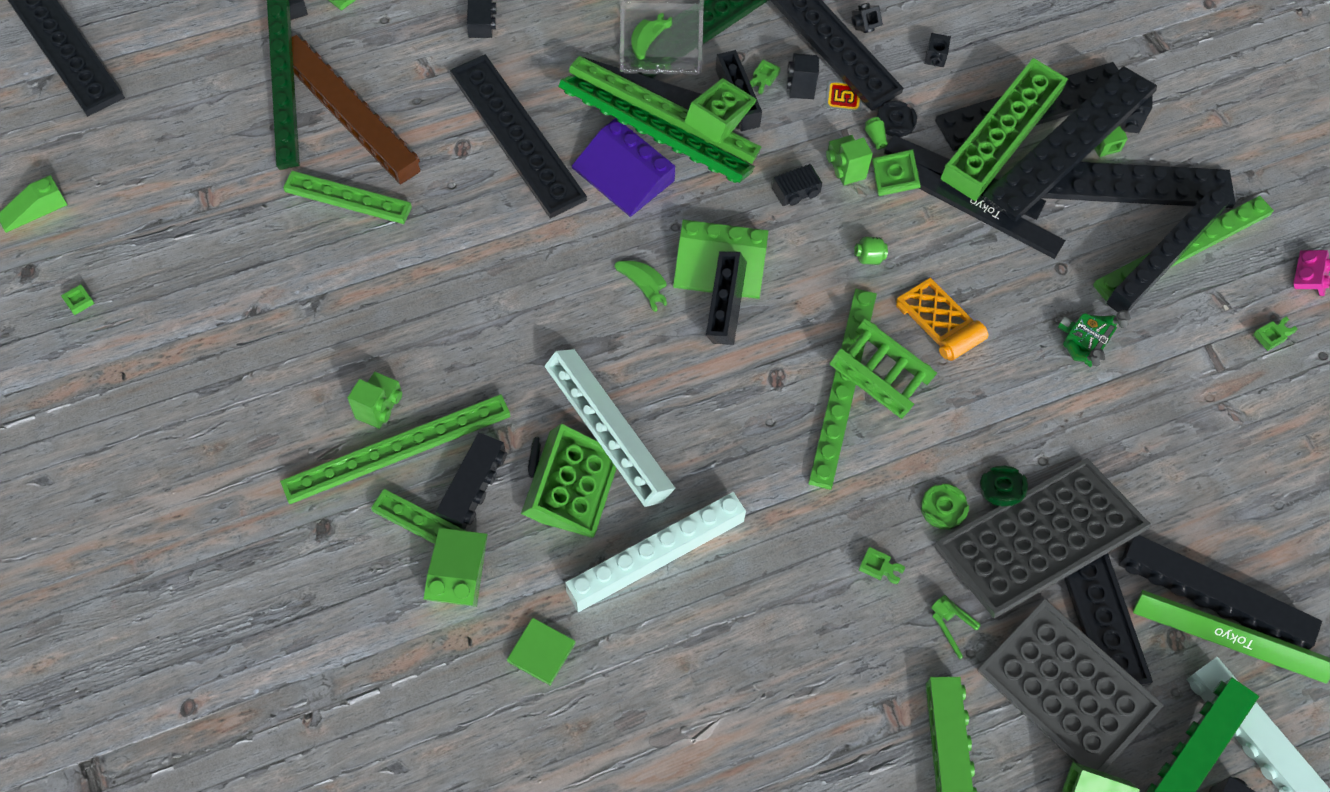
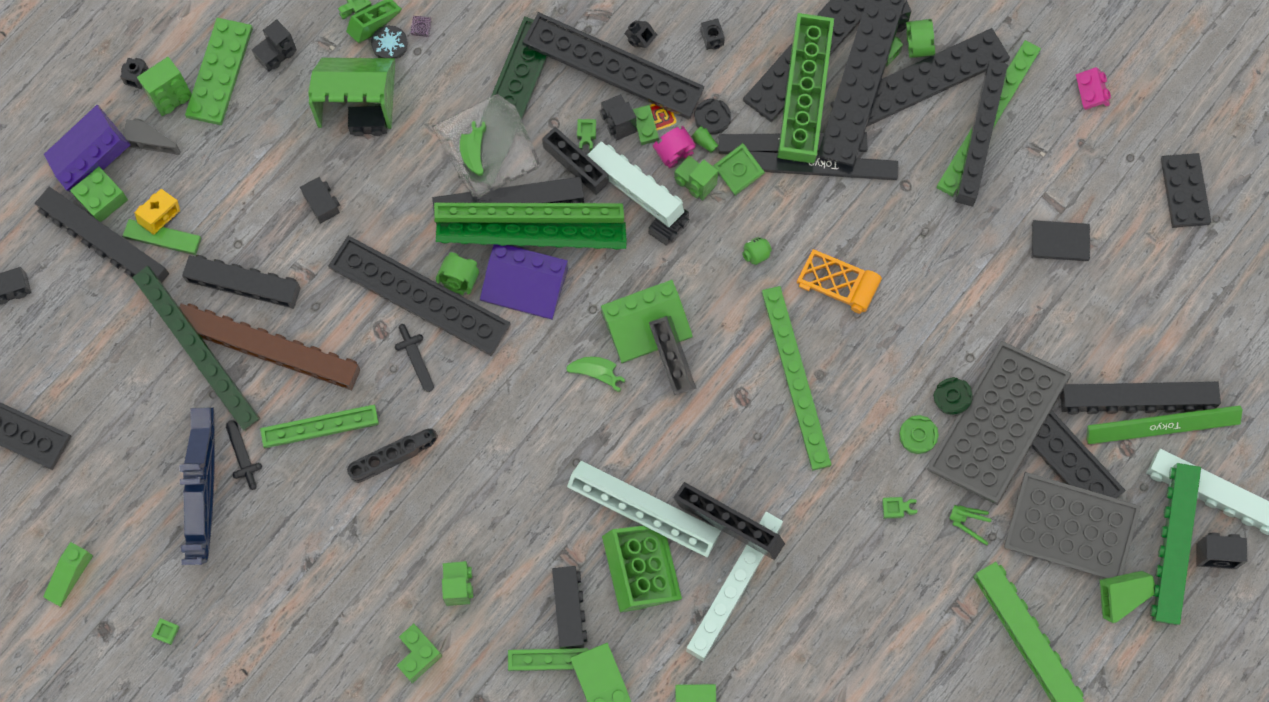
camera: 25 degrees left, 10 degrees up
bright green plate [280,394,511,504] -> none
black piece [528,437,541,478] -> none
bright green slope [685,78,757,144] -> none
bright green fence [830,319,937,419] -> none
torso [1058,310,1131,367] -> none
bright green plate [1253,316,1297,351] -> none
none -> dark blue piece [179,407,215,565]
none -> black brick [182,255,301,309]
none -> black sword [226,420,262,490]
none -> black piece [347,428,438,483]
none -> black sword [395,324,434,392]
none -> bright green brick [397,623,442,683]
none -> bright green brick [435,252,479,295]
none -> light aqua brick [588,142,684,227]
none -> bright green plate [633,105,659,145]
none -> dark pink brick [653,126,696,169]
none -> black brick [673,482,785,560]
none -> bright green brick [906,19,935,58]
none -> black tile [1032,220,1090,261]

